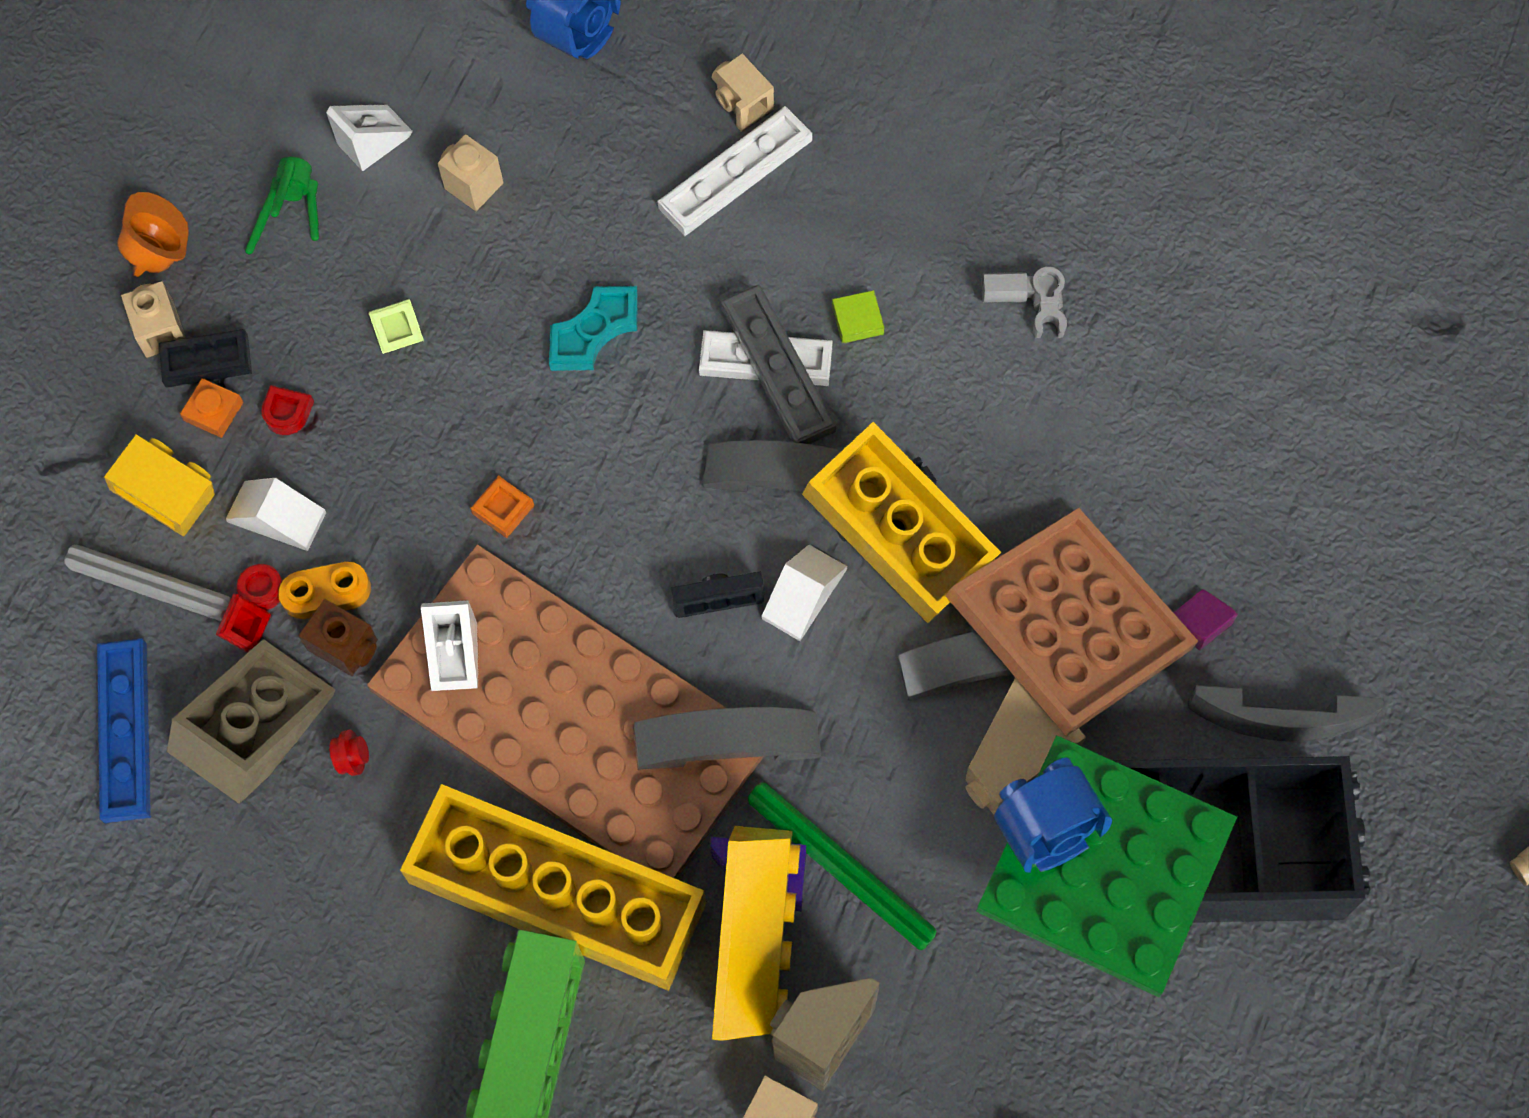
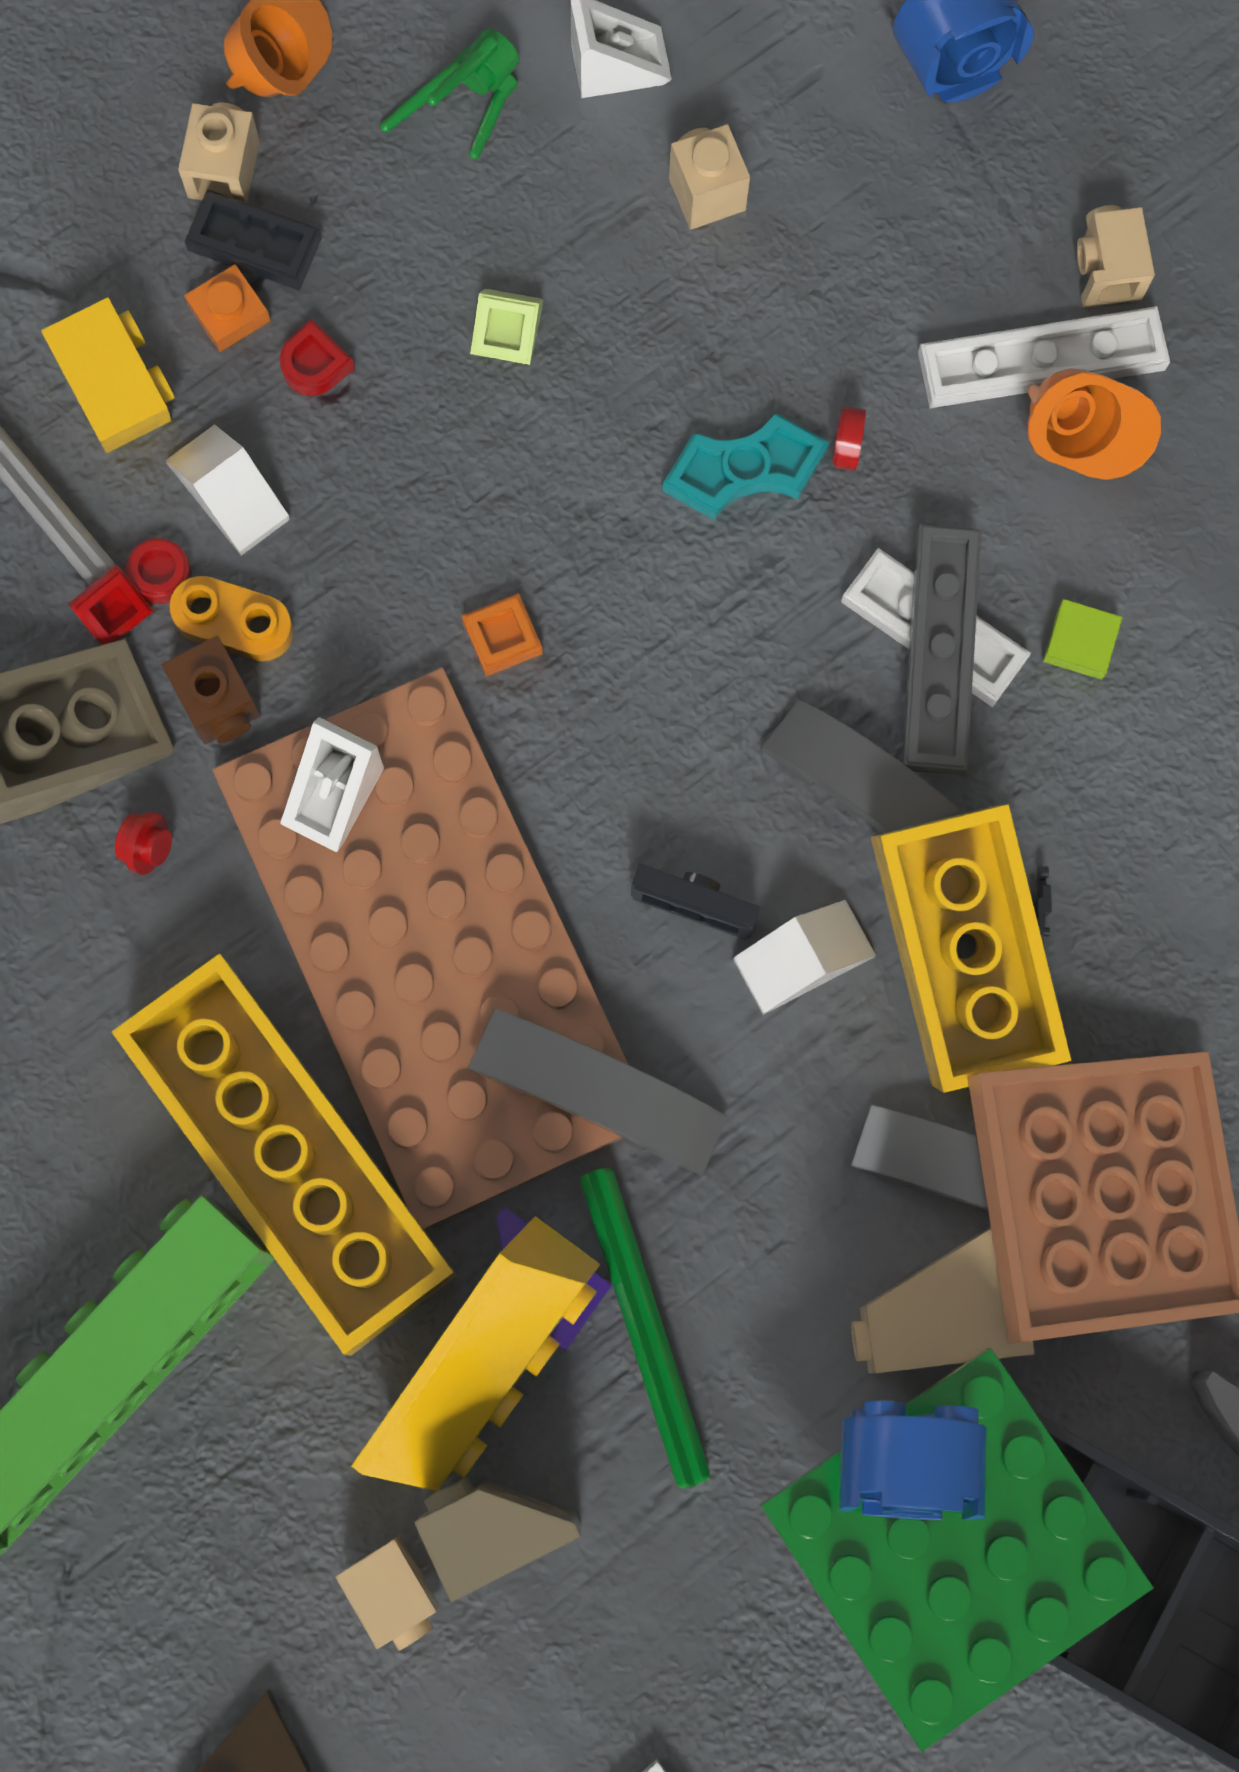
camera: 25 degrees right, 10 degrees up
none -> red tile [832,406,866,471]
none -> orange piece [1028,368,1161,480]

